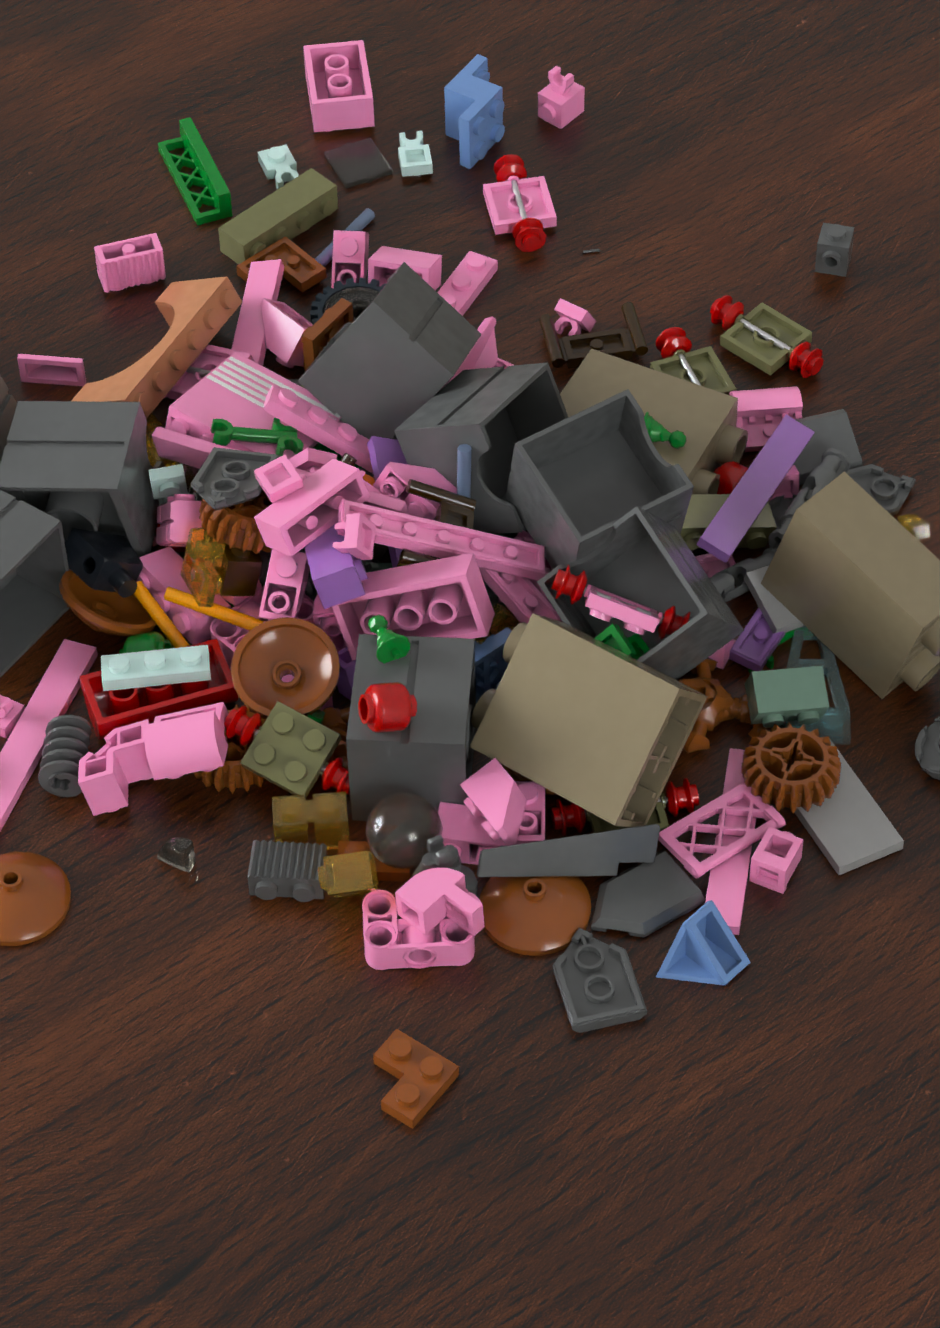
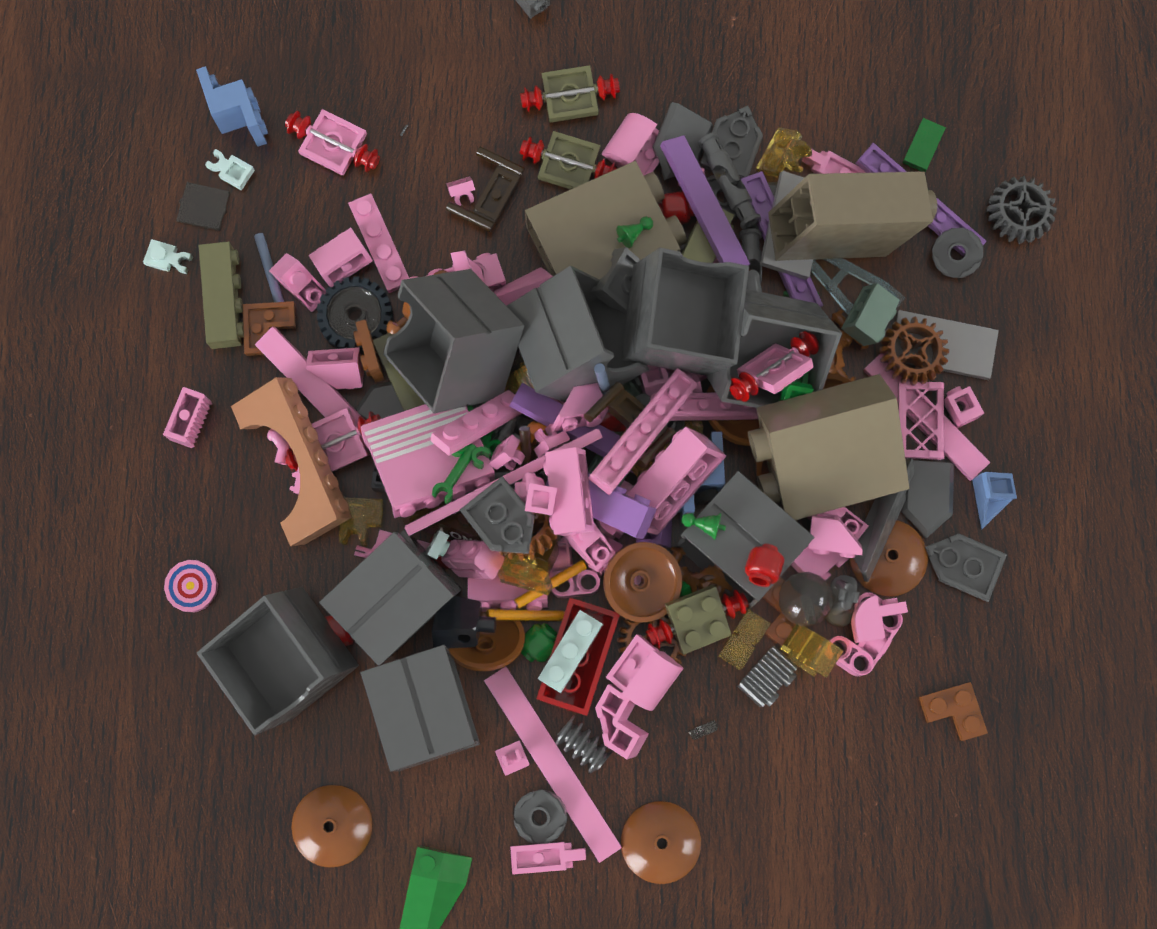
camera: 55 degrees left, 30 degrees up
bright pink slope [17,354,86,386] -> none
green fence [158,117,233,226] -> none
bright pink brick [303,40,375,132] -> none
bright pink tile [332,513,376,560] -> none
bright pink brick [538,66,585,129] -> none

